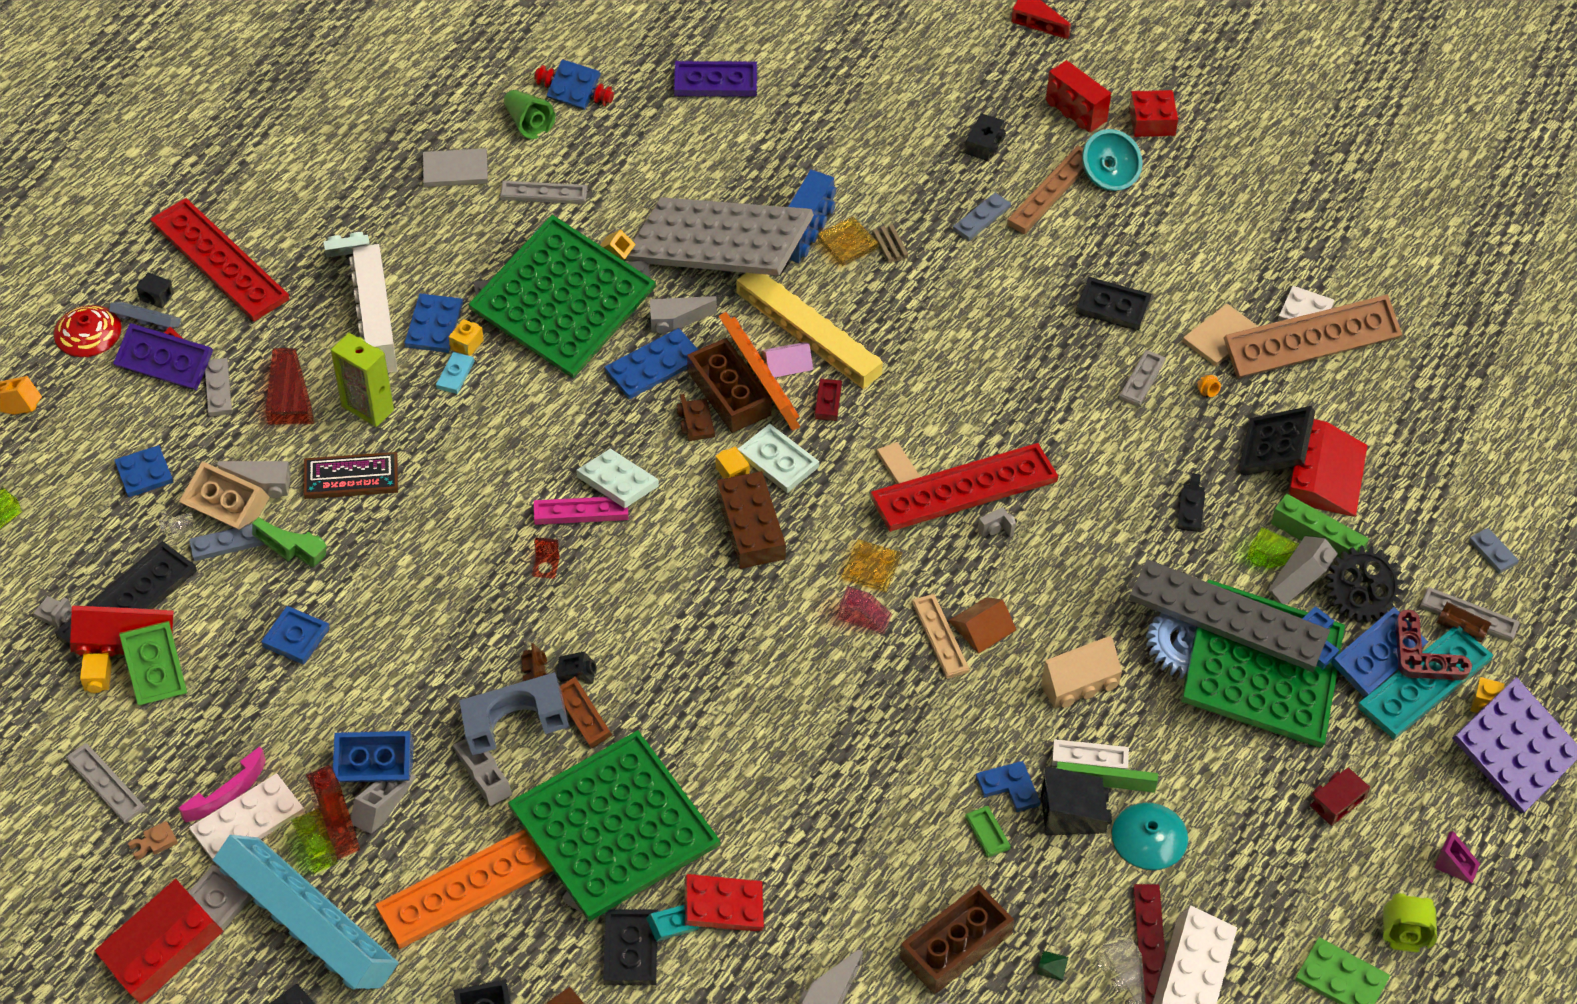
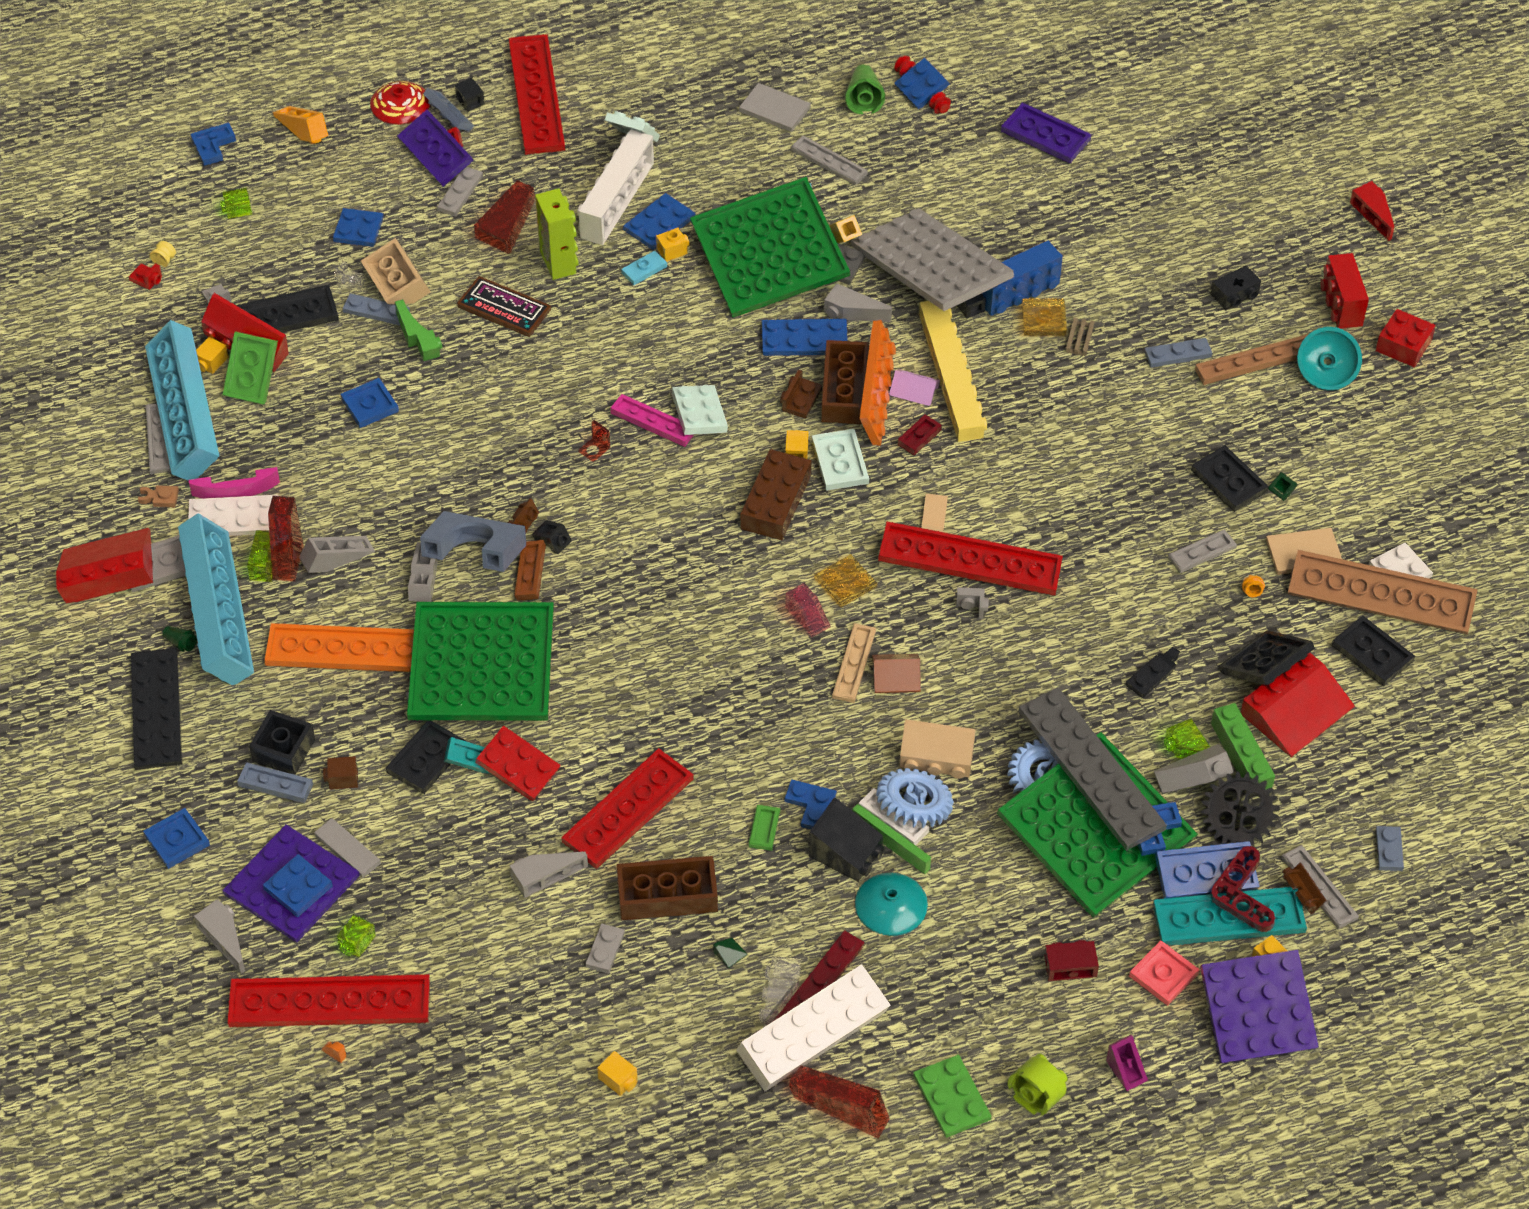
camera: 35 degrees right, 0 degrees up
light grey slope [217,461,291,498] -> none
blue slope [332,731,414,783] -> none
none -> medium azure brick [145,320,219,481]
none -> dark green cone [162,626,197,652]
none -> red plate [561,748,694,869]
none -> light blue gear [876,768,954,828]
none -> coral plate [1129,941,1200,1006]
none -> dark green slope [1268,472,1298,501]
none -> black plate [1331,615,1415,686]

